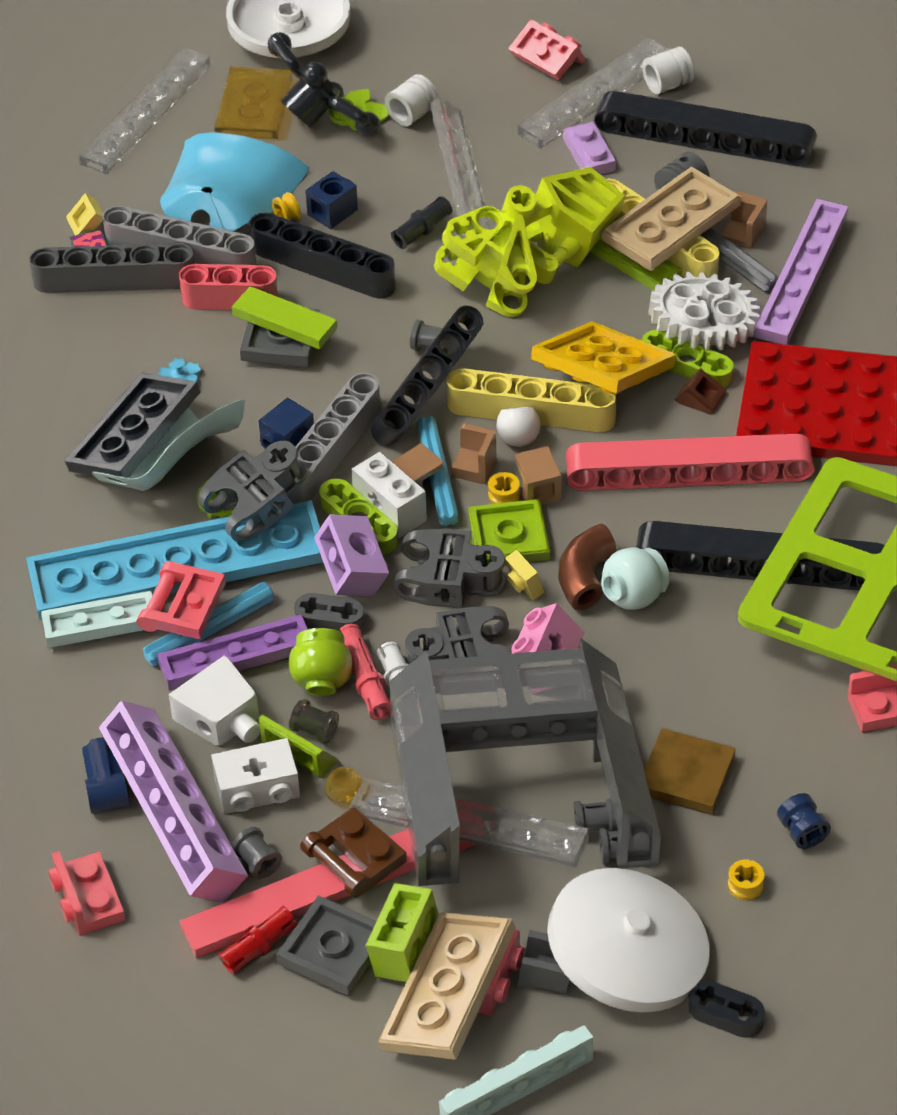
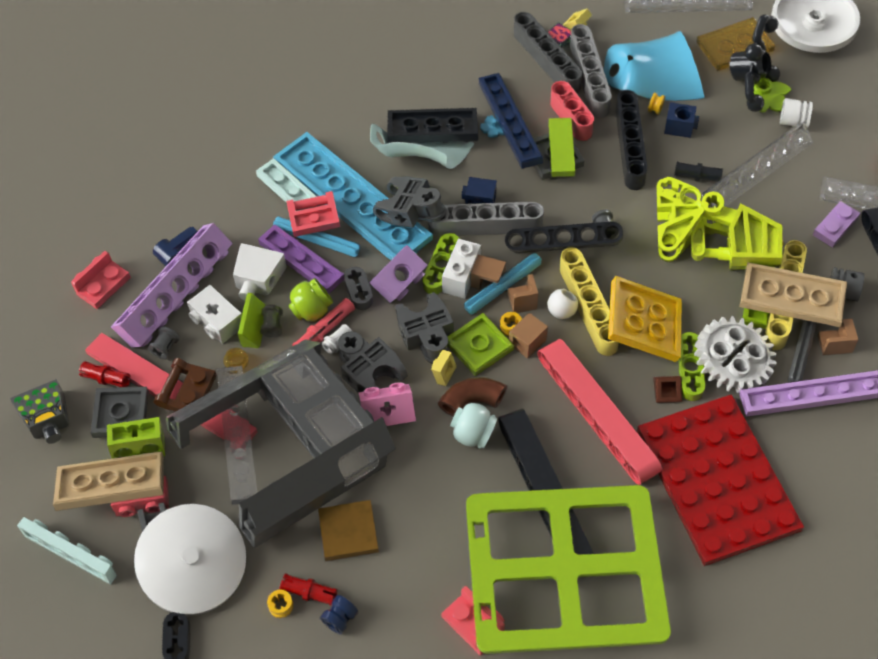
camera: 60 degrees right, 10 degrees up
none -> dark grey torso [10,379,69,444]
none -> red pin [280,573,338,606]
none -> dark blue tile [478,73,543,169]

